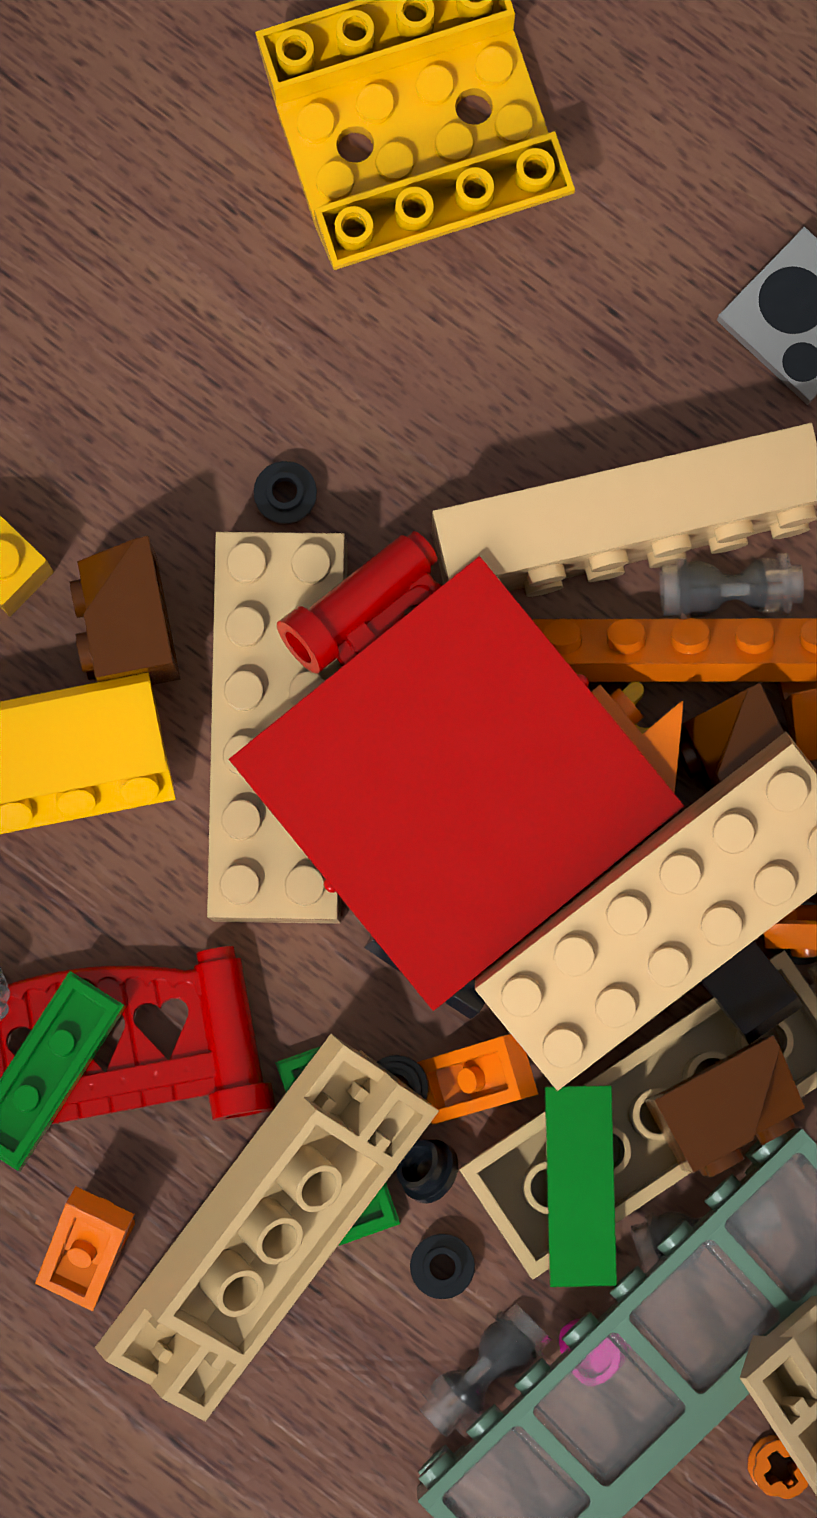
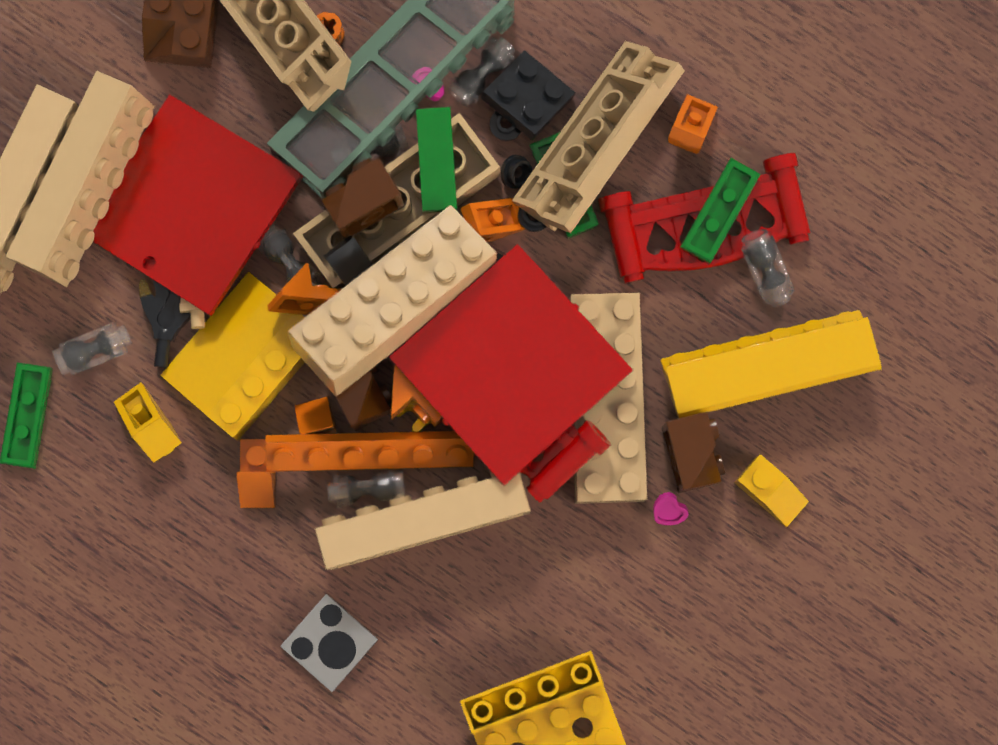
camera: 175 degrees left, 0 degrees up
black plate [254,461,317,525] -> none
none -> black plate [481,50,576,141]
none -> dark pink piece [653,492,689,525]

